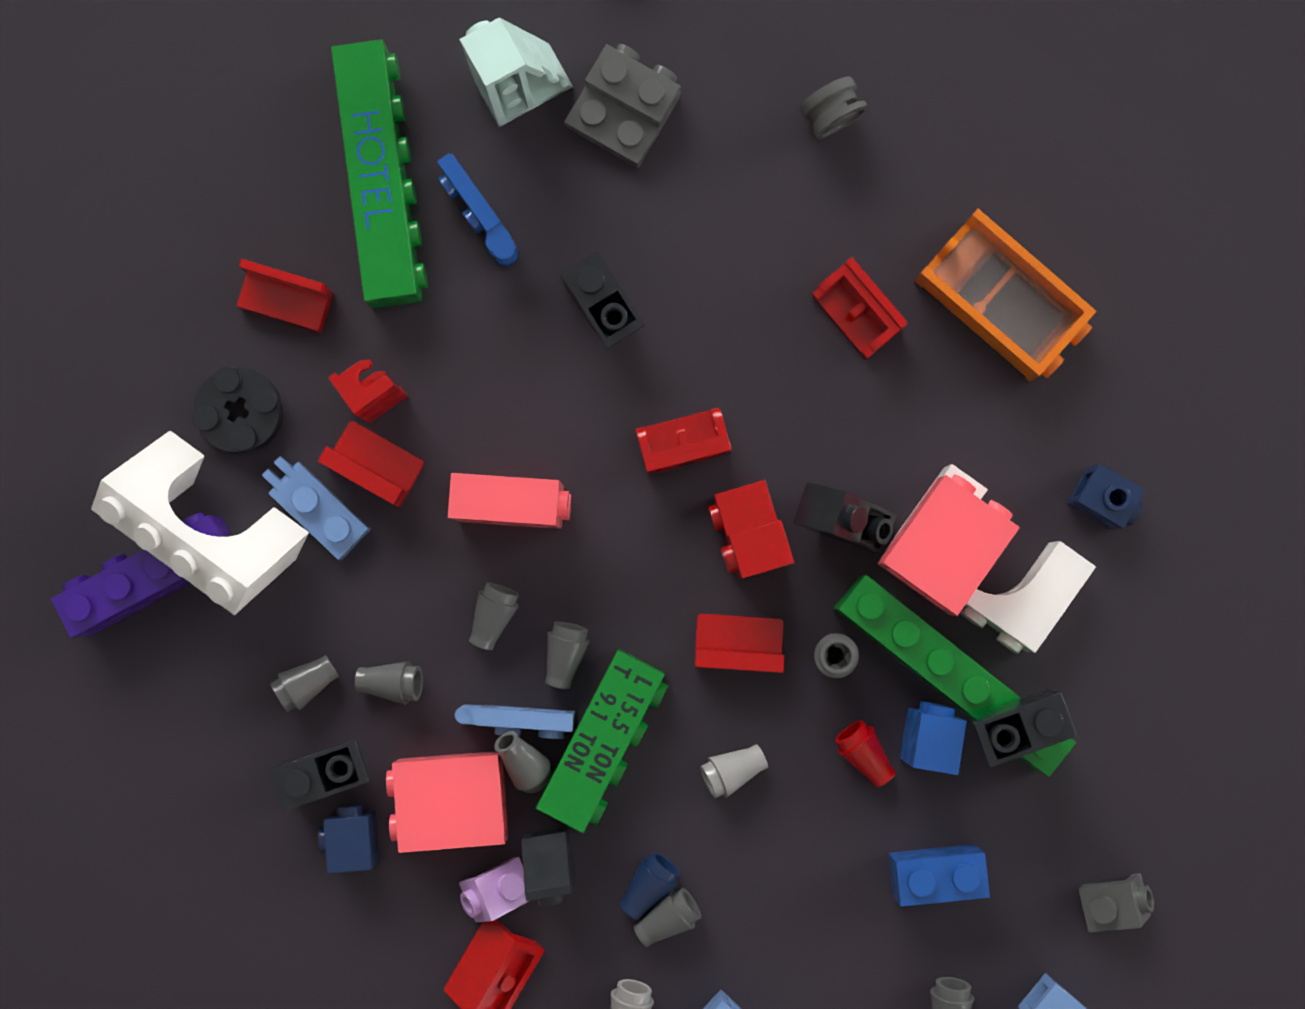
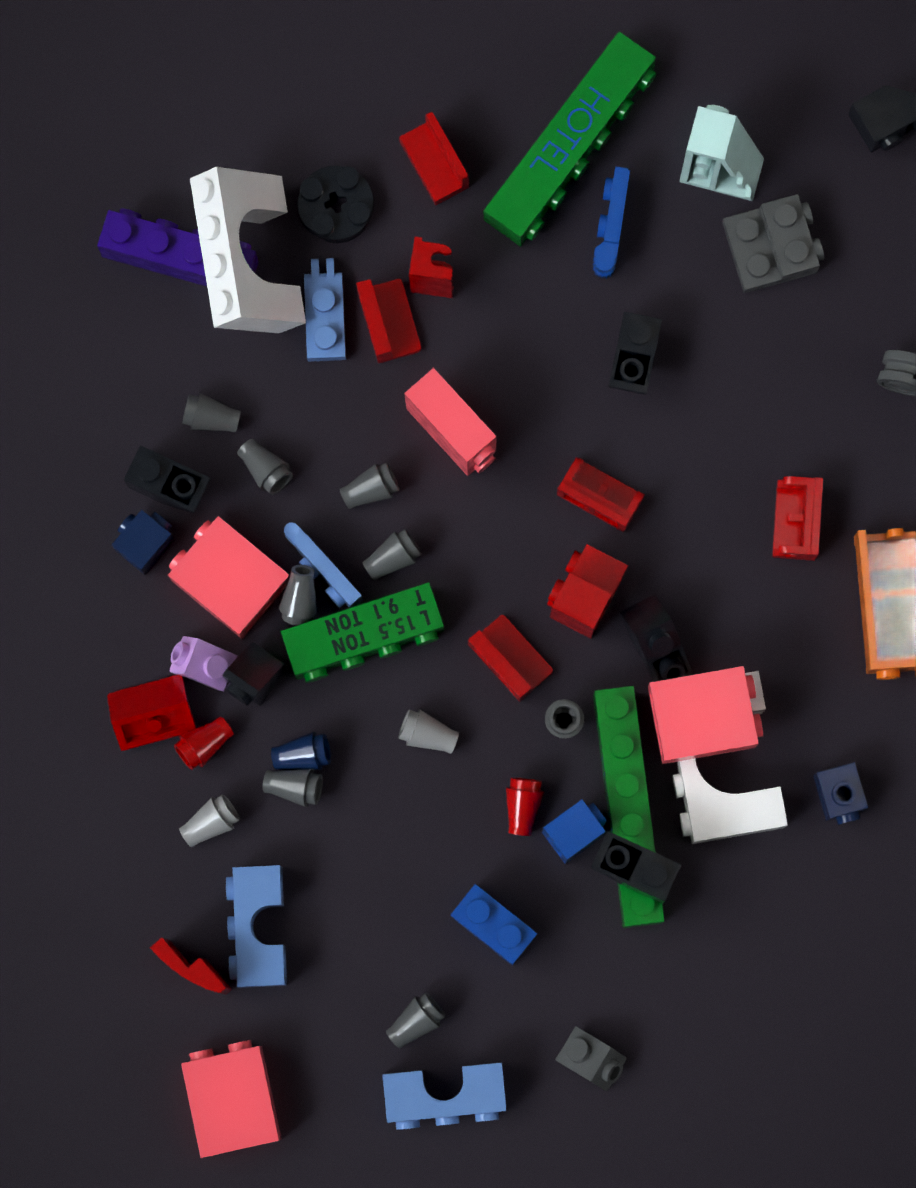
camera: 45 degrees right, 5 degrees down
none -> red cone [174,716,234,770]

